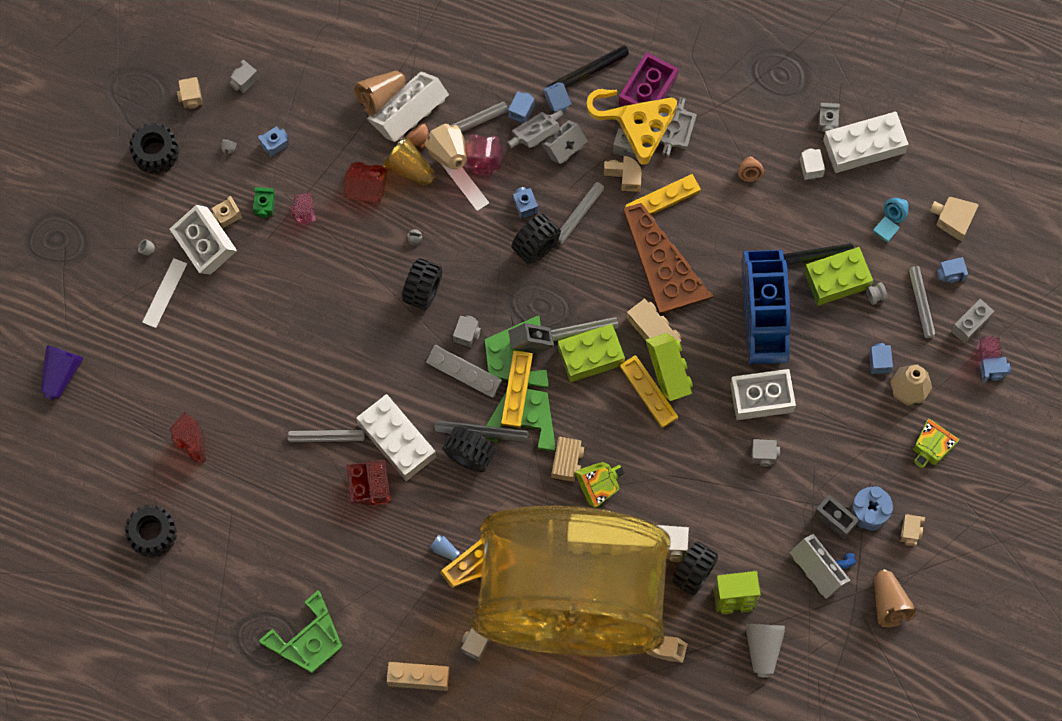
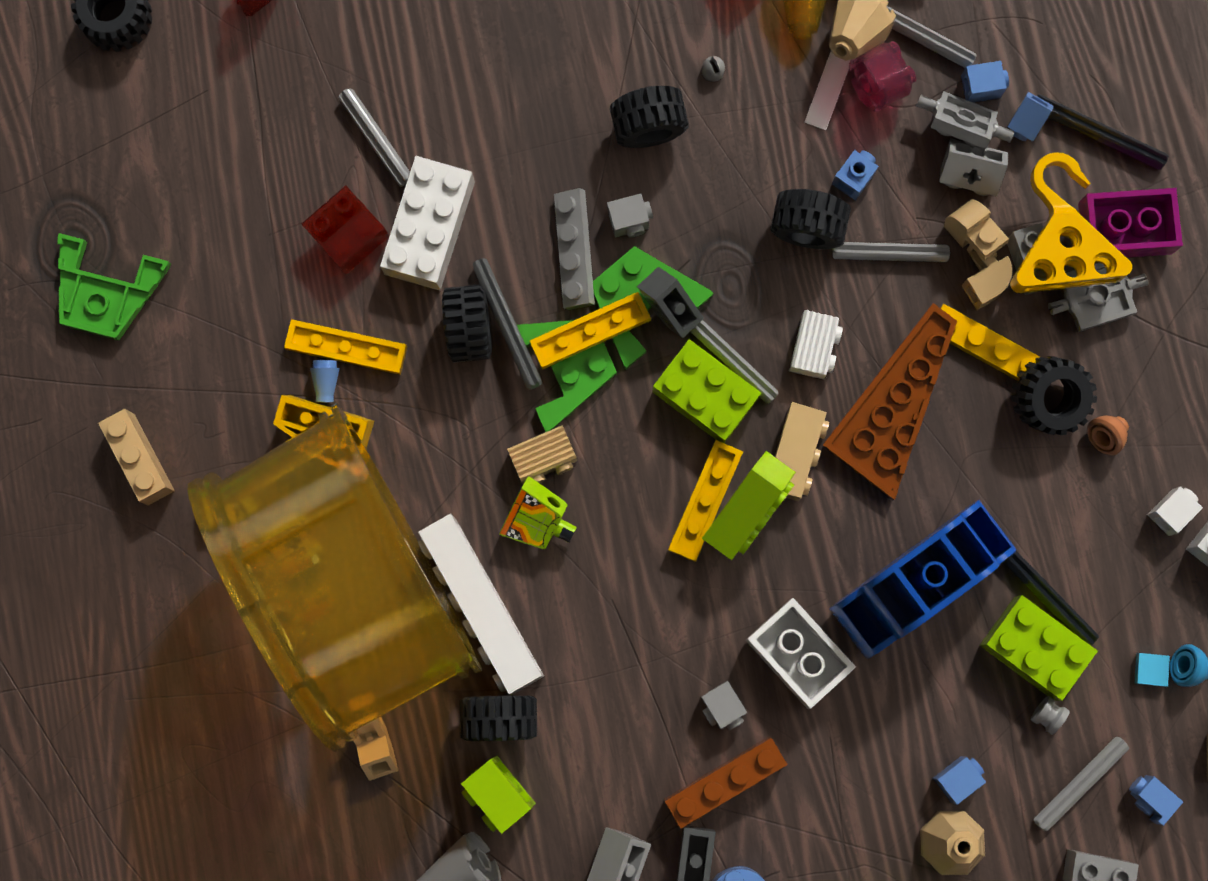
camera: 60 degrees right, 10 degrees up
none -> yellow plate [284,319,408,375]
none -> dark orange brick [664,737,788,829]
none -> white brick [789,310,843,379]
none -> tan brick [944,199,1009,260]
none -> black tyre [1011,356,1097,435]

